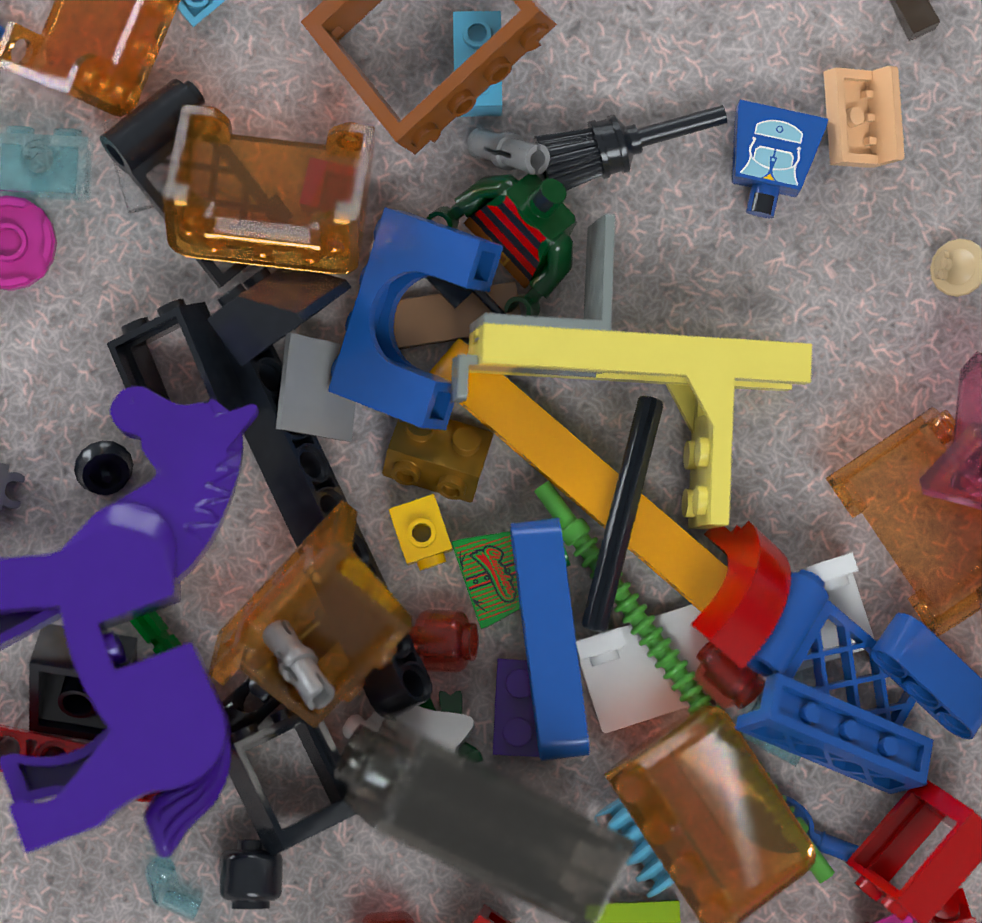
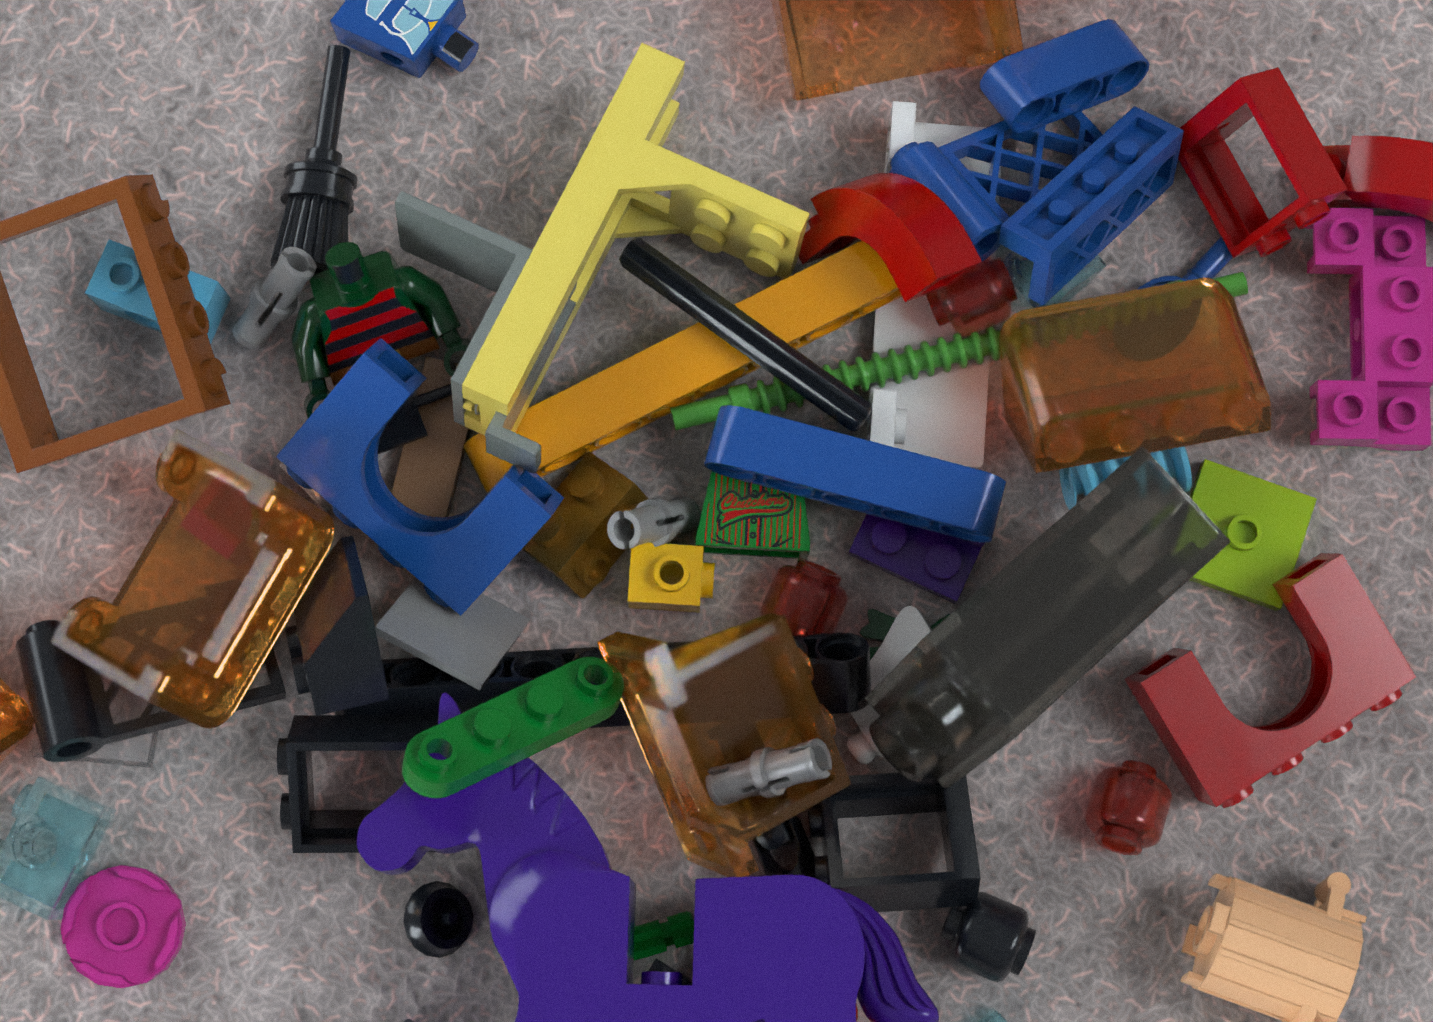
camera: 70 degrees left, 5 degrees down
none -> green plate [402,657,624,798]
none -> light grey pin [607,496,701,549]

